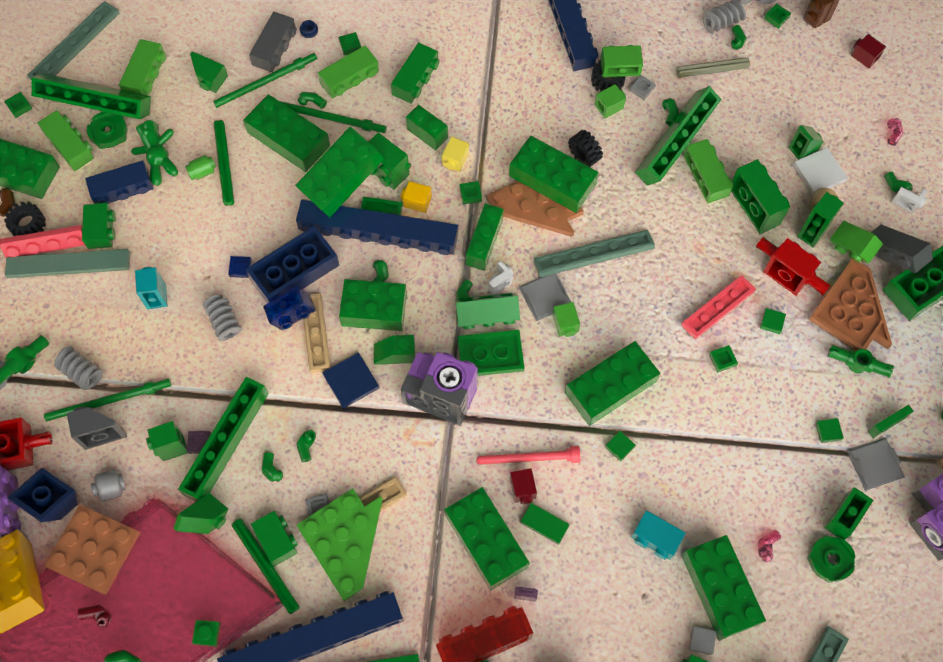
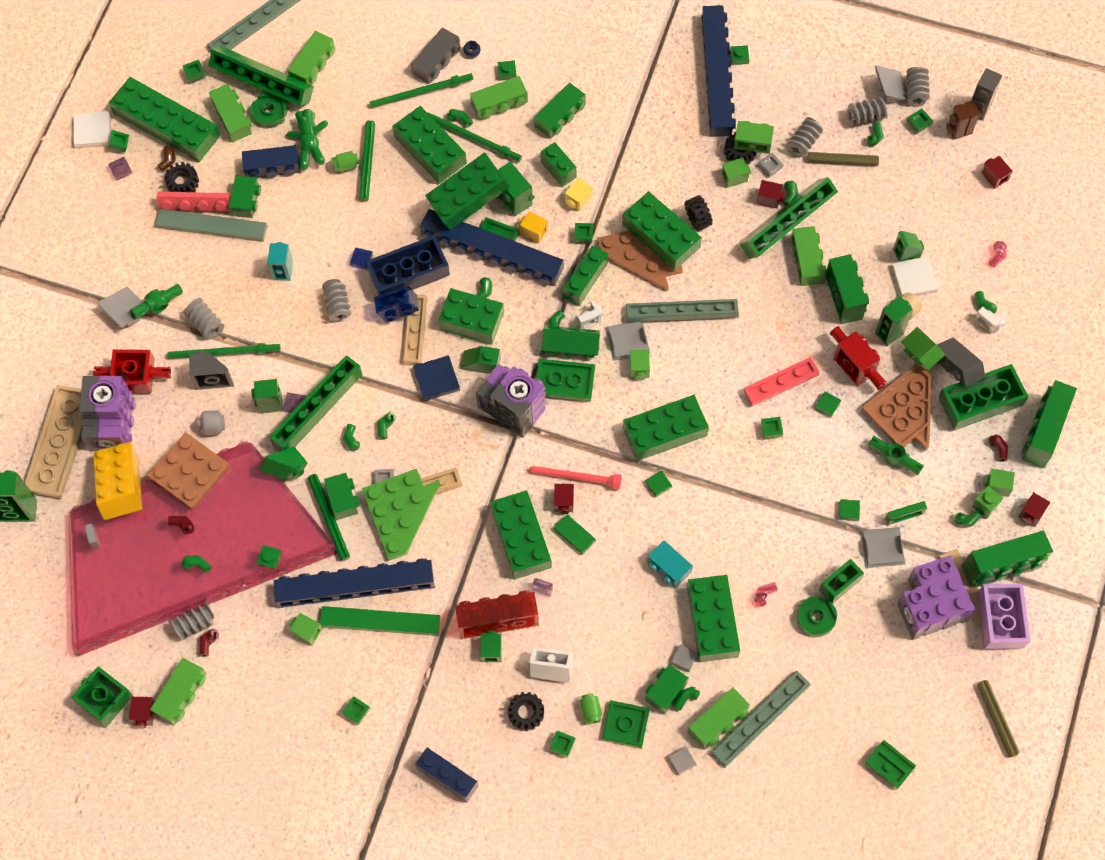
camera: 15 degrees right, 0 degrees up
dark blue slope [8,468,78,523] -> none
green slope [190,51,228,93] -> none
none -> dark red brick [756,180,785,209]
none -> light grey piece [786,117,824,156]

